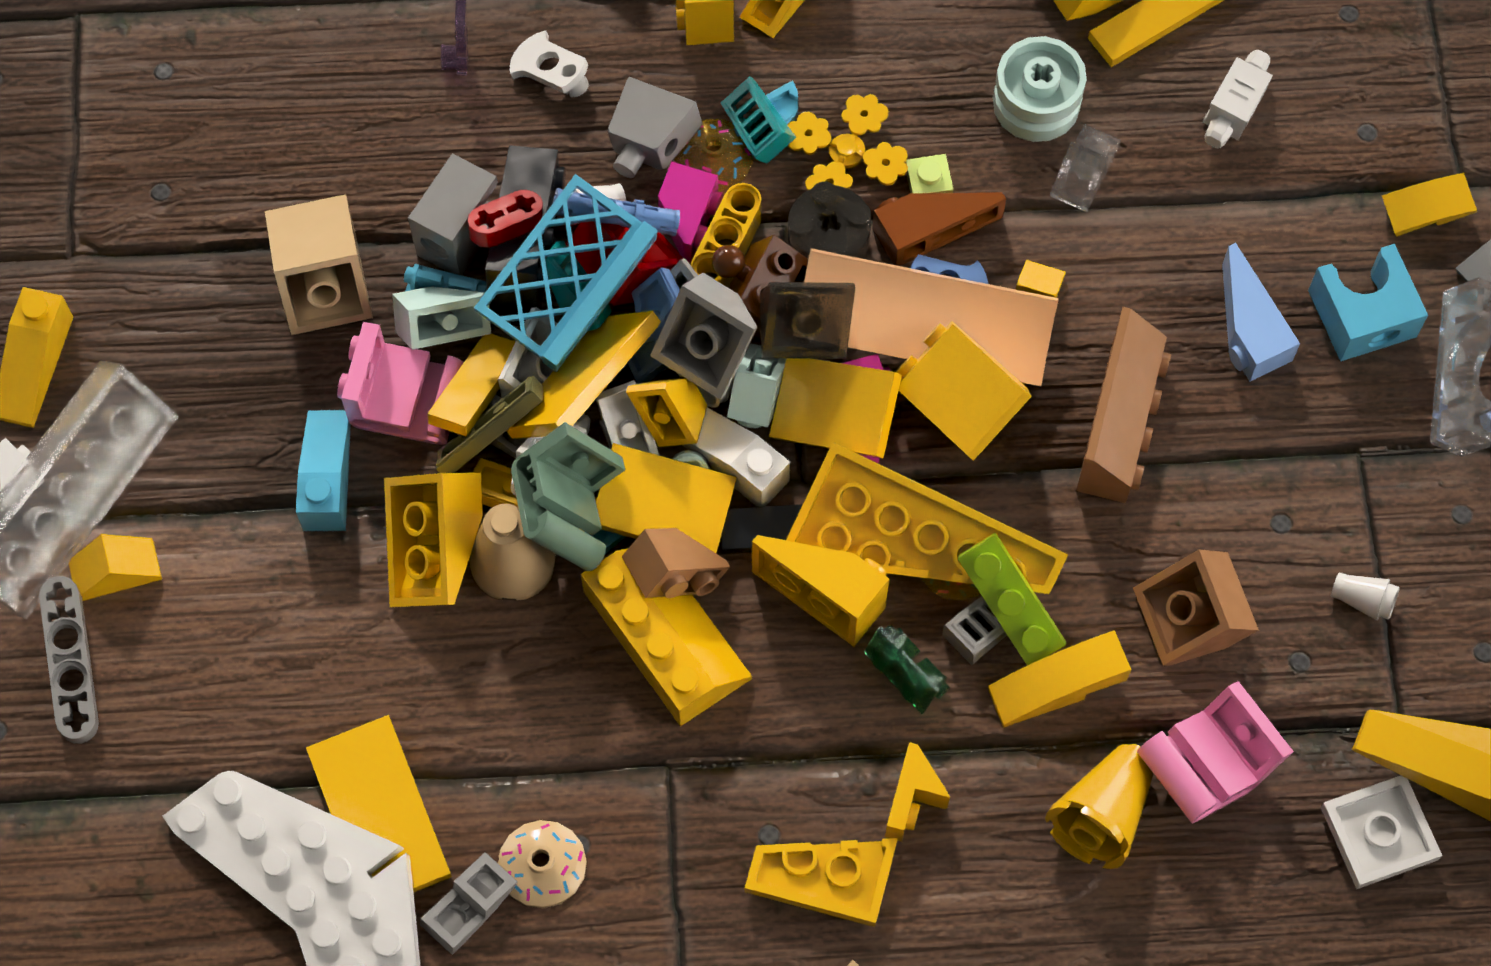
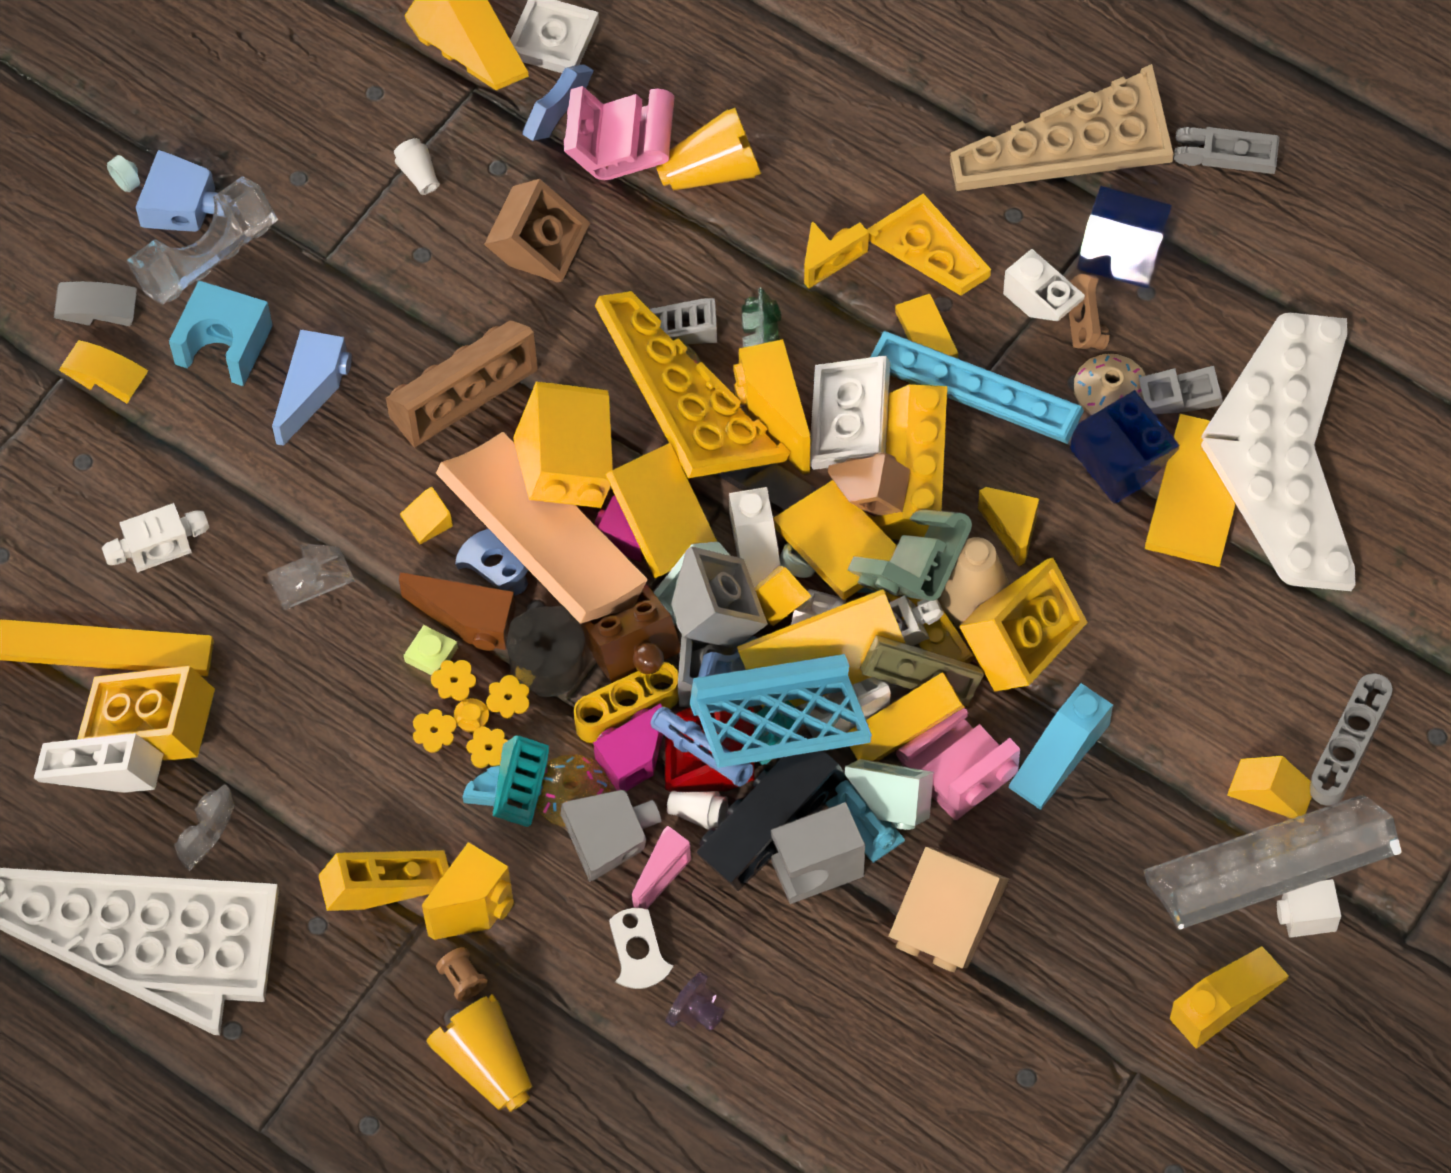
camera: 140 degrees left, 5 degrees down
red beam [468,190,543,247] -> none
clear smoke slope [760,282,856,359] -> none
lime plate [957,533,1066,666] -> none
yellow slope [987,630,1131,728] -> none
light aqua wheel [993,36,1087,142] -> none
none -> medium blue tile [522,64,594,141]
none -> bright pink slope [632,826,691,909]
none -> white tile [810,356,890,470]
none -> medium azure tile [870,331,1084,444]
none -> yellow tile [895,294,959,359]
none -> yellow slope [978,487,1039,566]
none -> white slope [1003,249,1085,321]
none -> medium nougat piece [1069,274,1110,350]
none -> clear blue slope [1070,390,1180,504]

